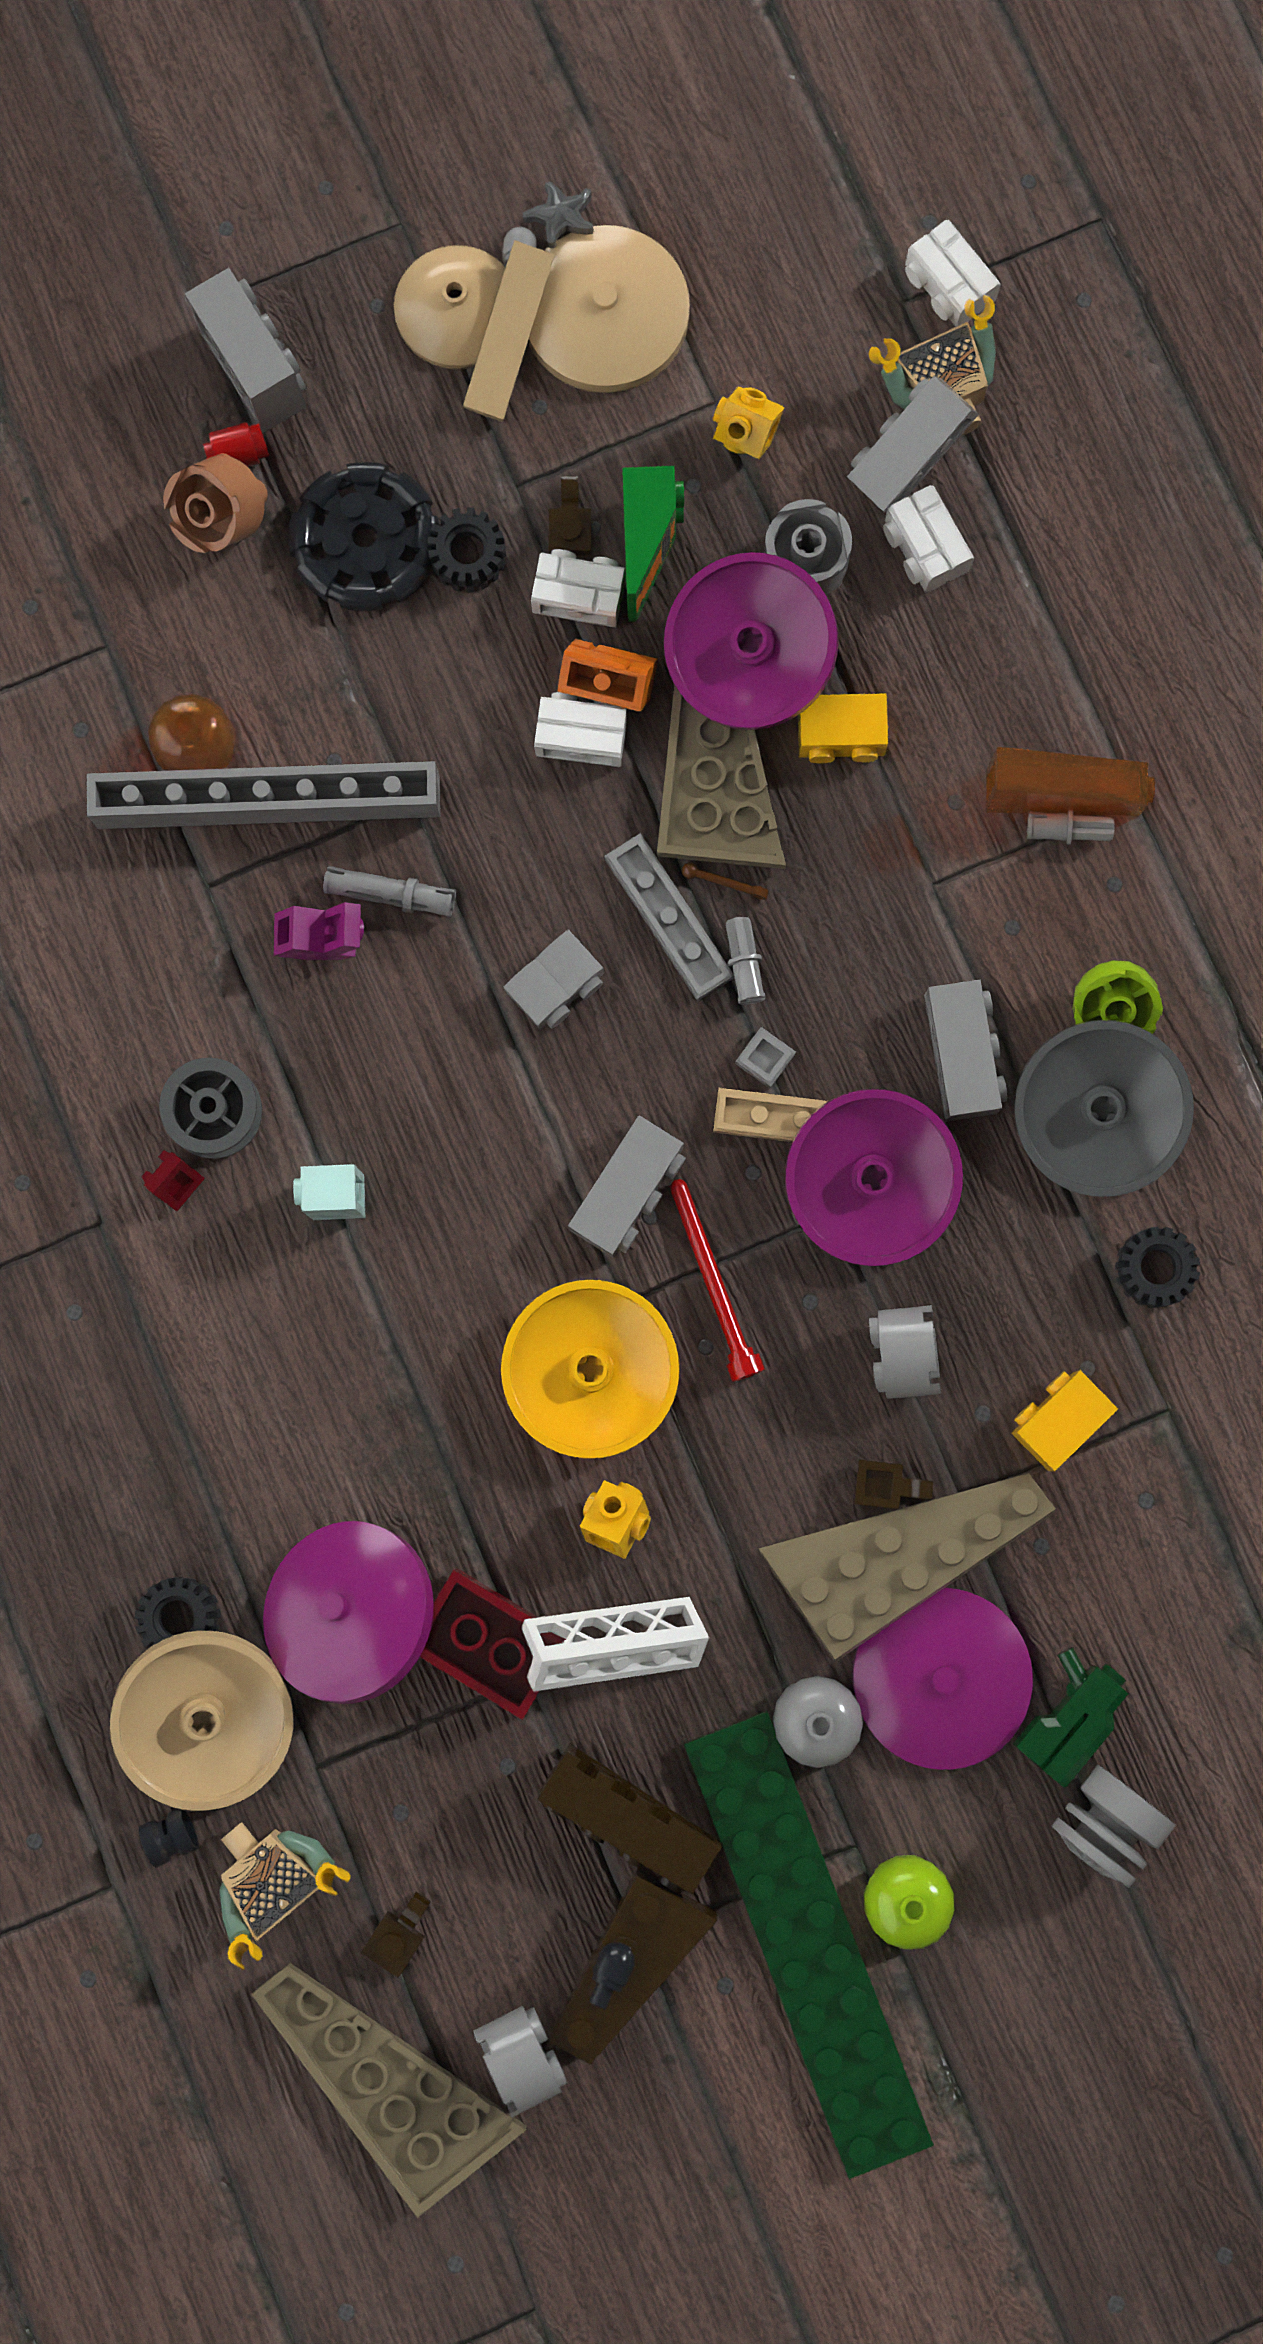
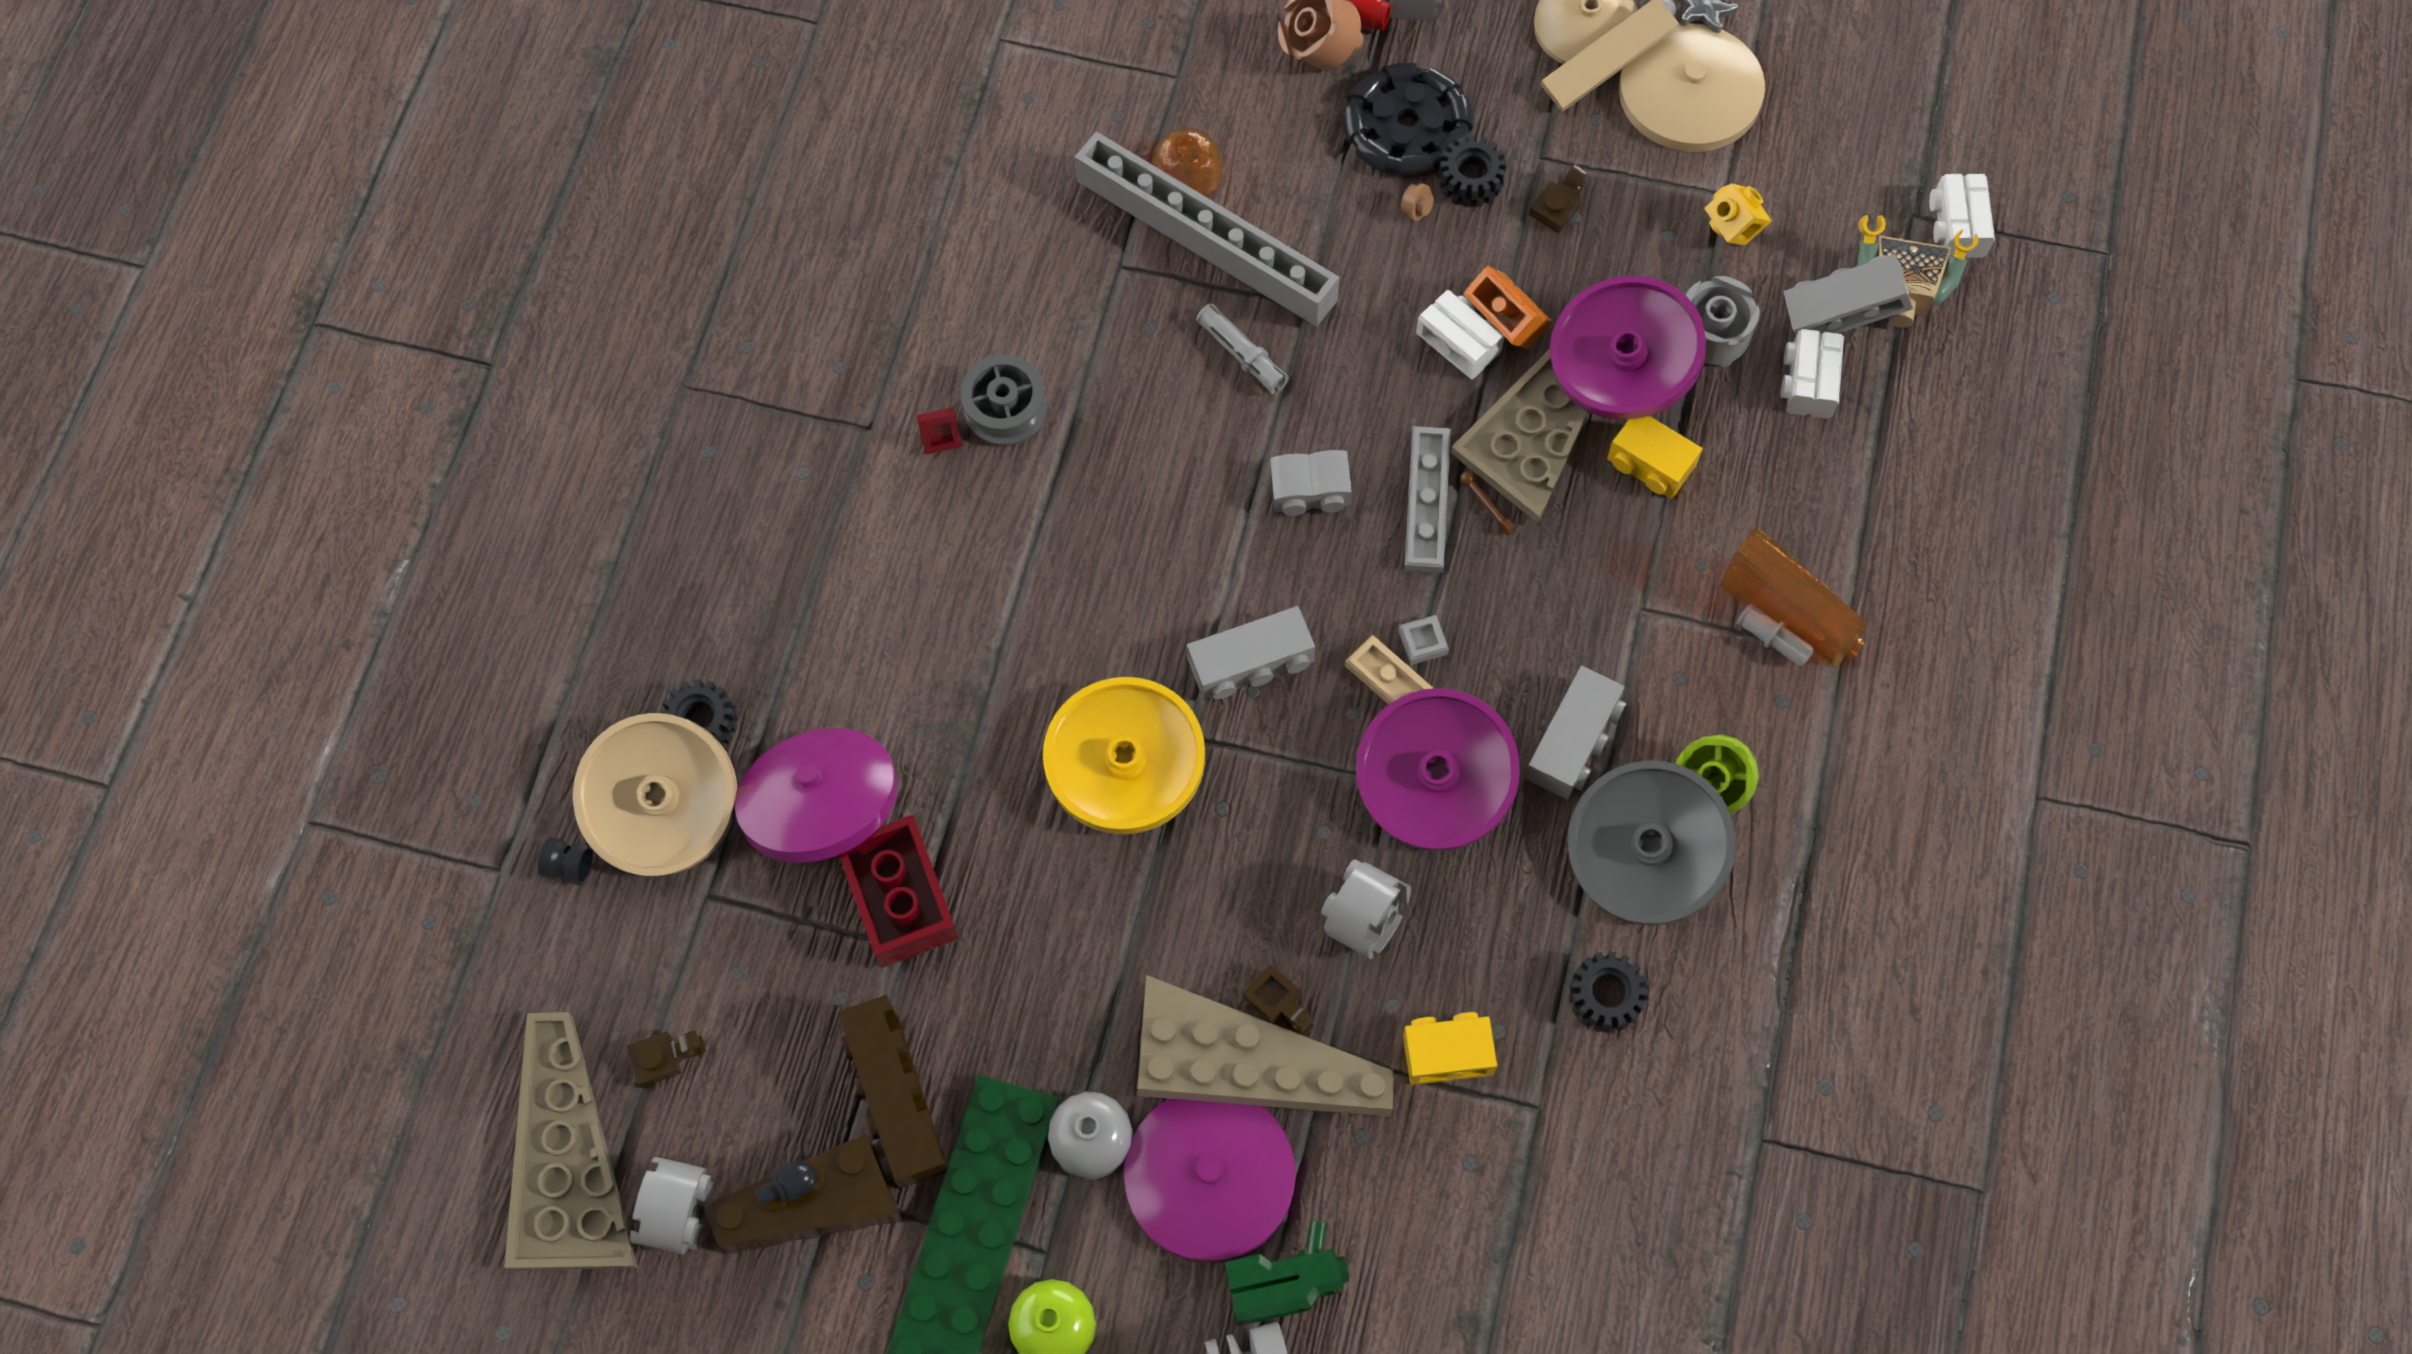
camera: 35 degrees right, 15 degrees down
torso [219,1822,350,1970] -> none
magenta brick [274,902,364,960] -> none
light aqua brick [293,1164,365,1220] -> none
white fence [522,1597,709,1691] -> none
white brick [531,549,625,628] -> none
yellow brick [579,1480,651,1559] -> none
green slope [622,466,684,622] -> none
red piece [670,1179,765,1382] -> none
light grey axle [725,917,766,1005] -> none
none -> medium nougat plate [1401,184,1434,221]

